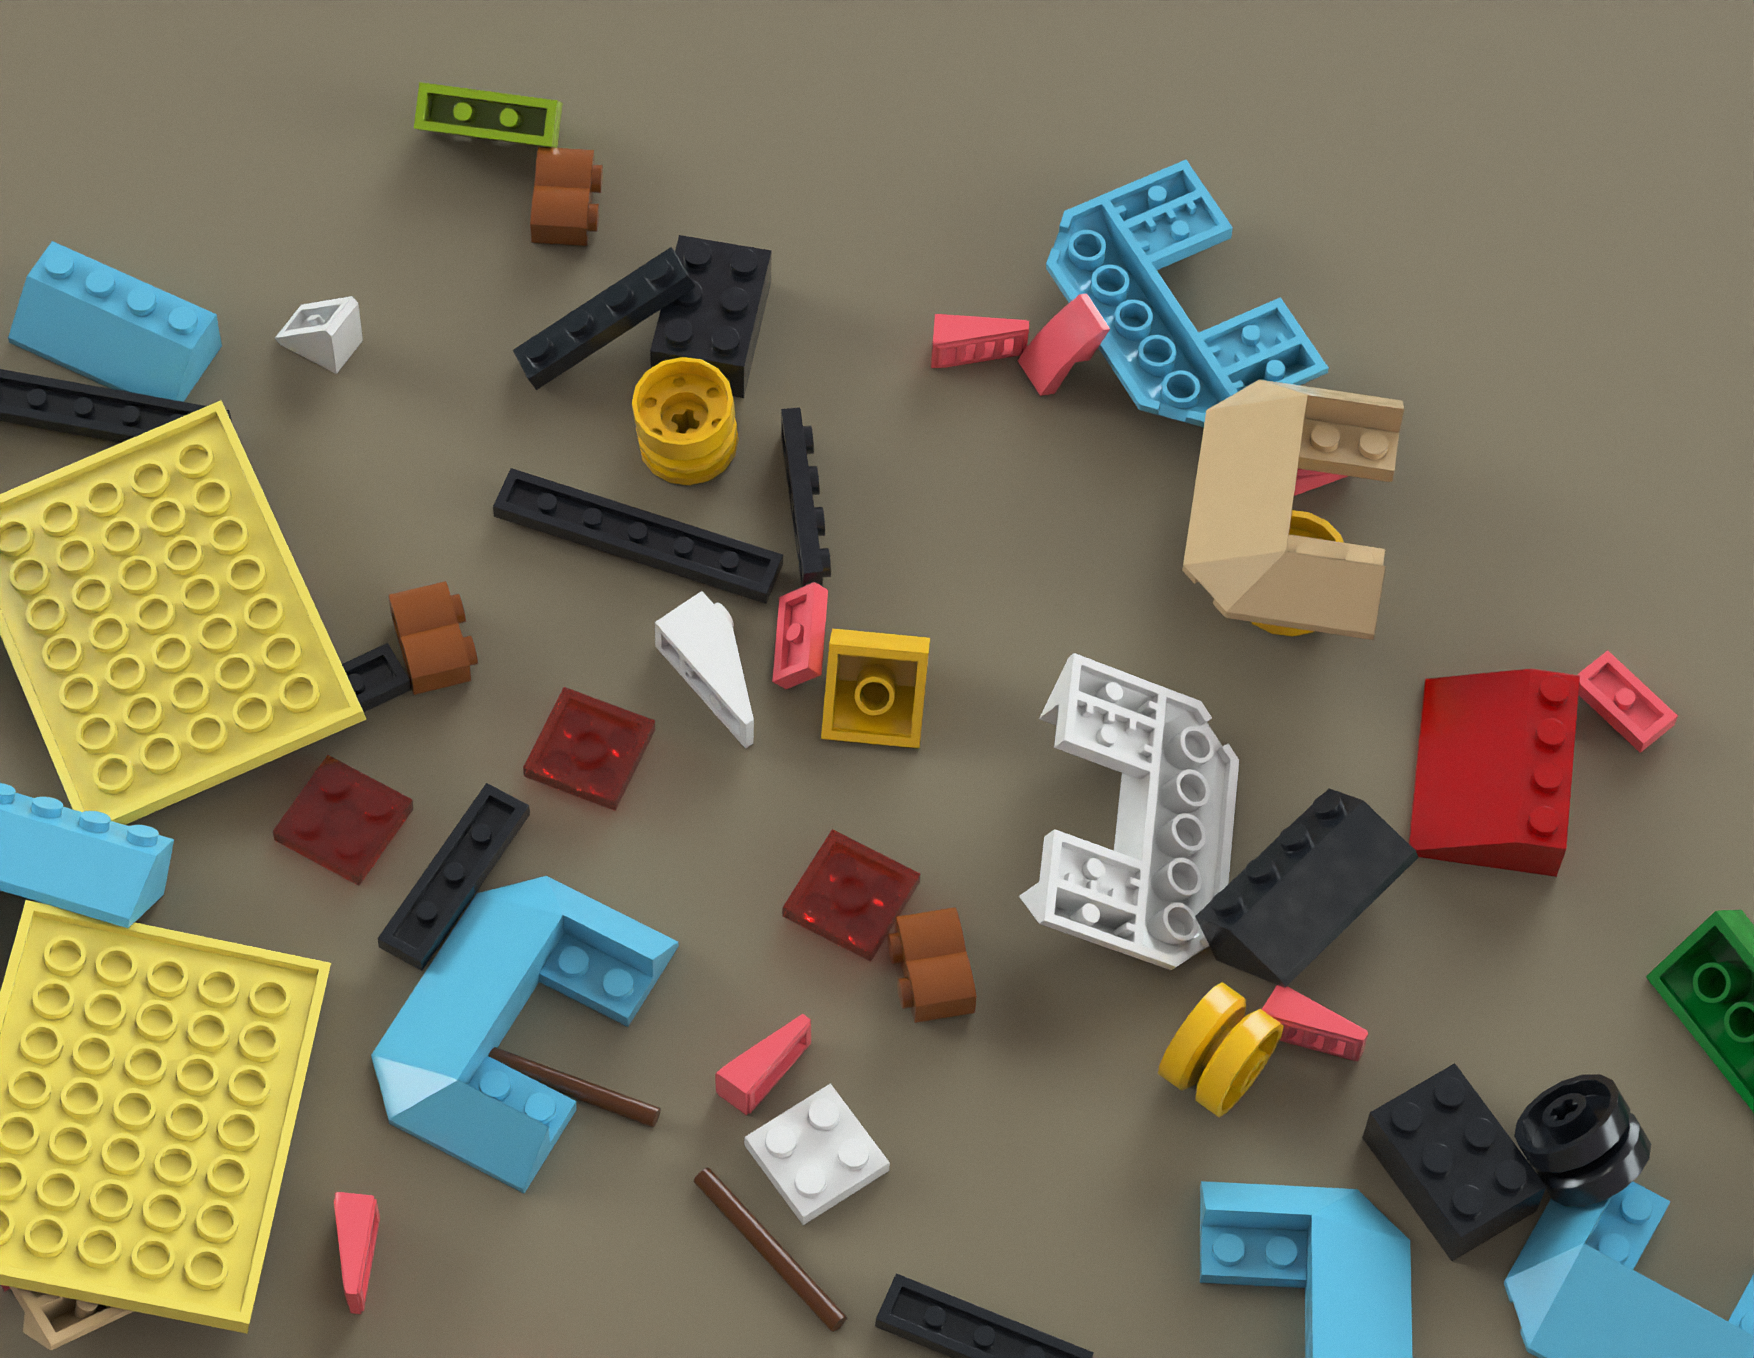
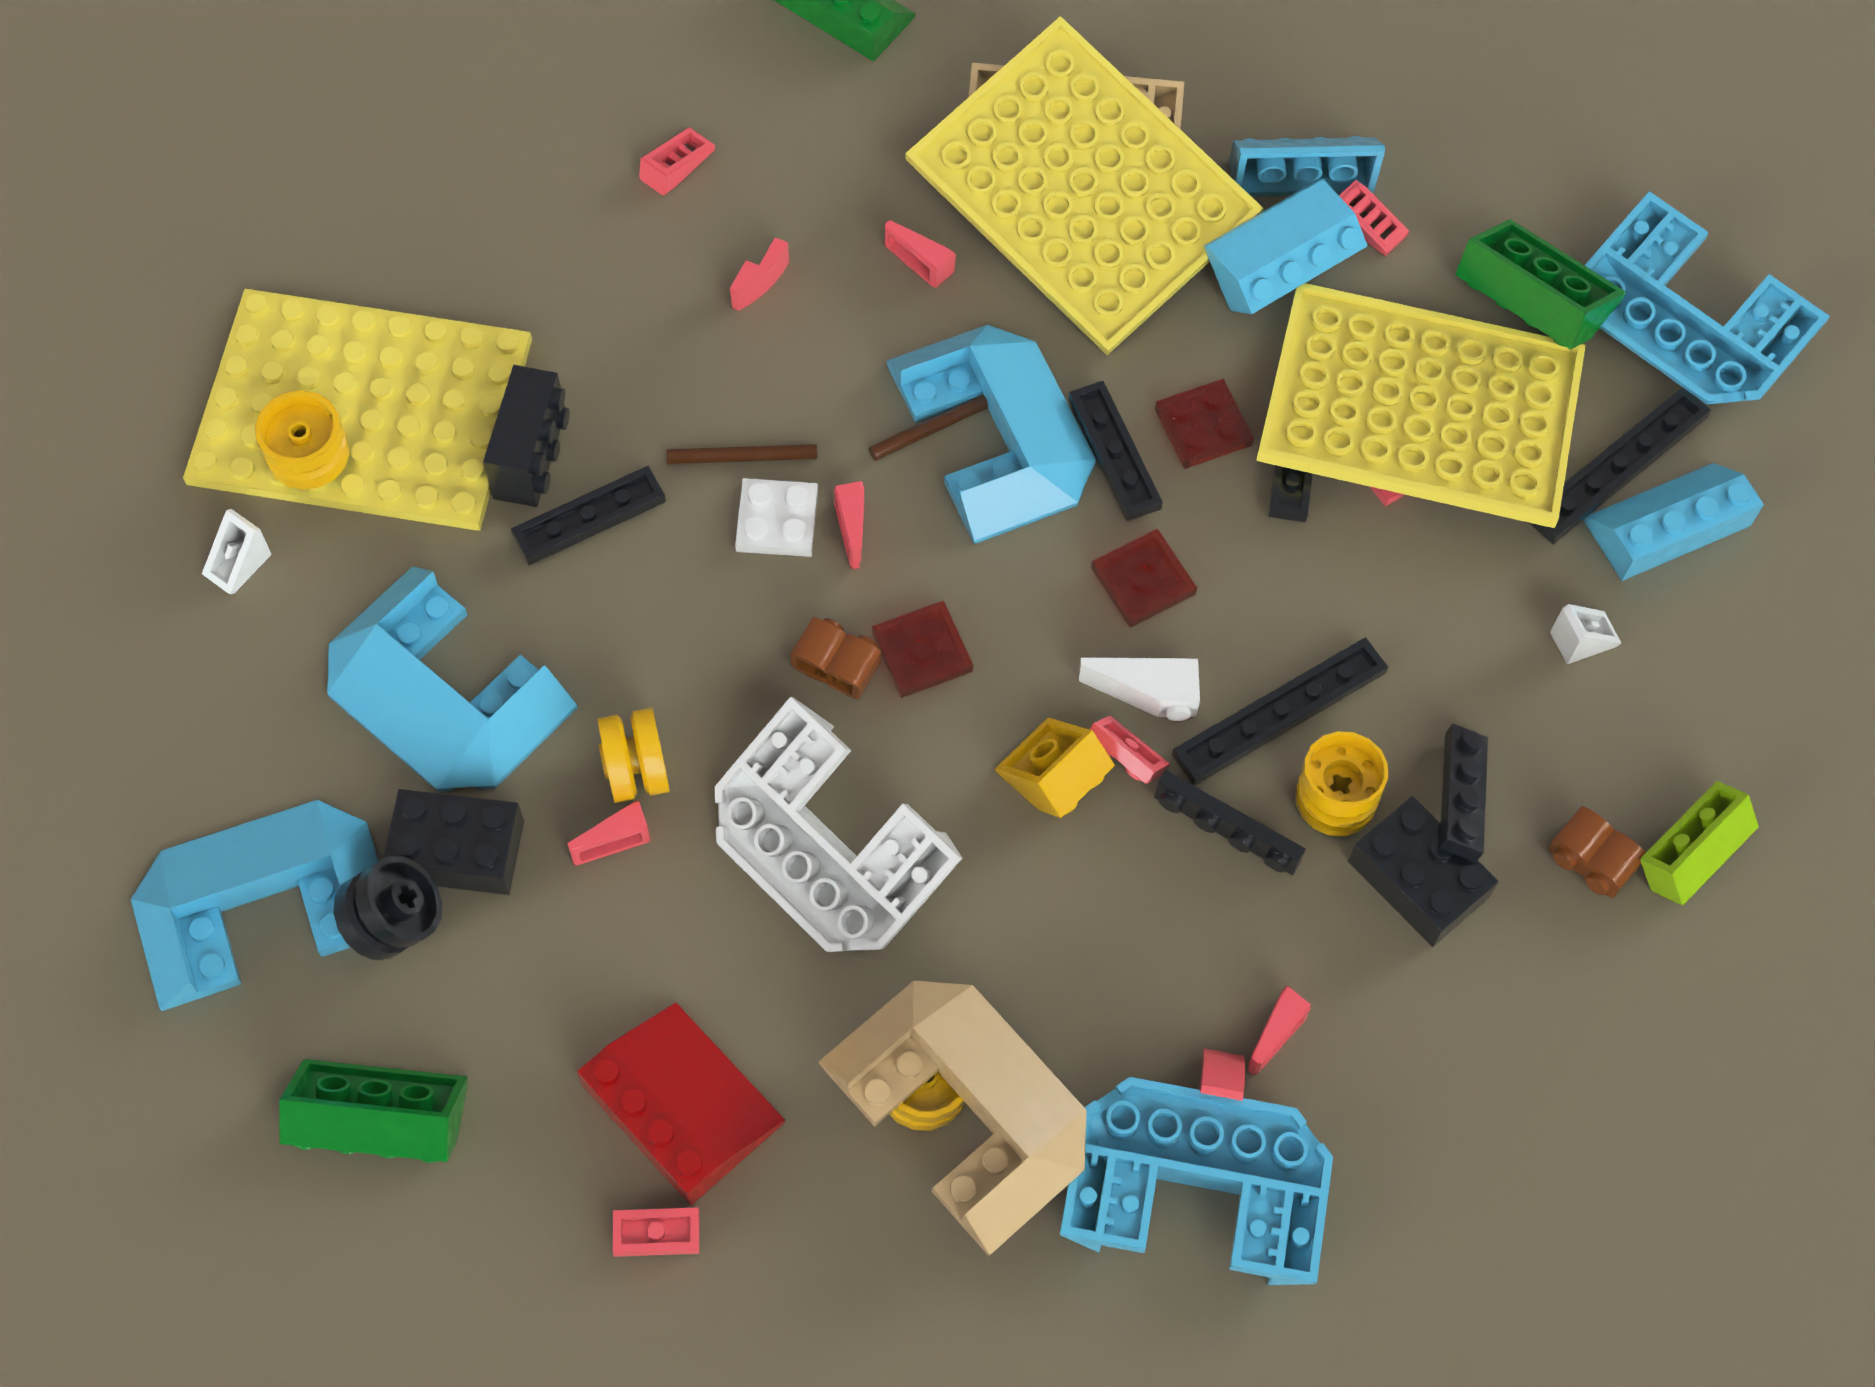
camera: 130 degrees right, 5 degrees up
dark orange brick [388,581,478,695] -> none
black slope [1195,788,1419,988] -> none

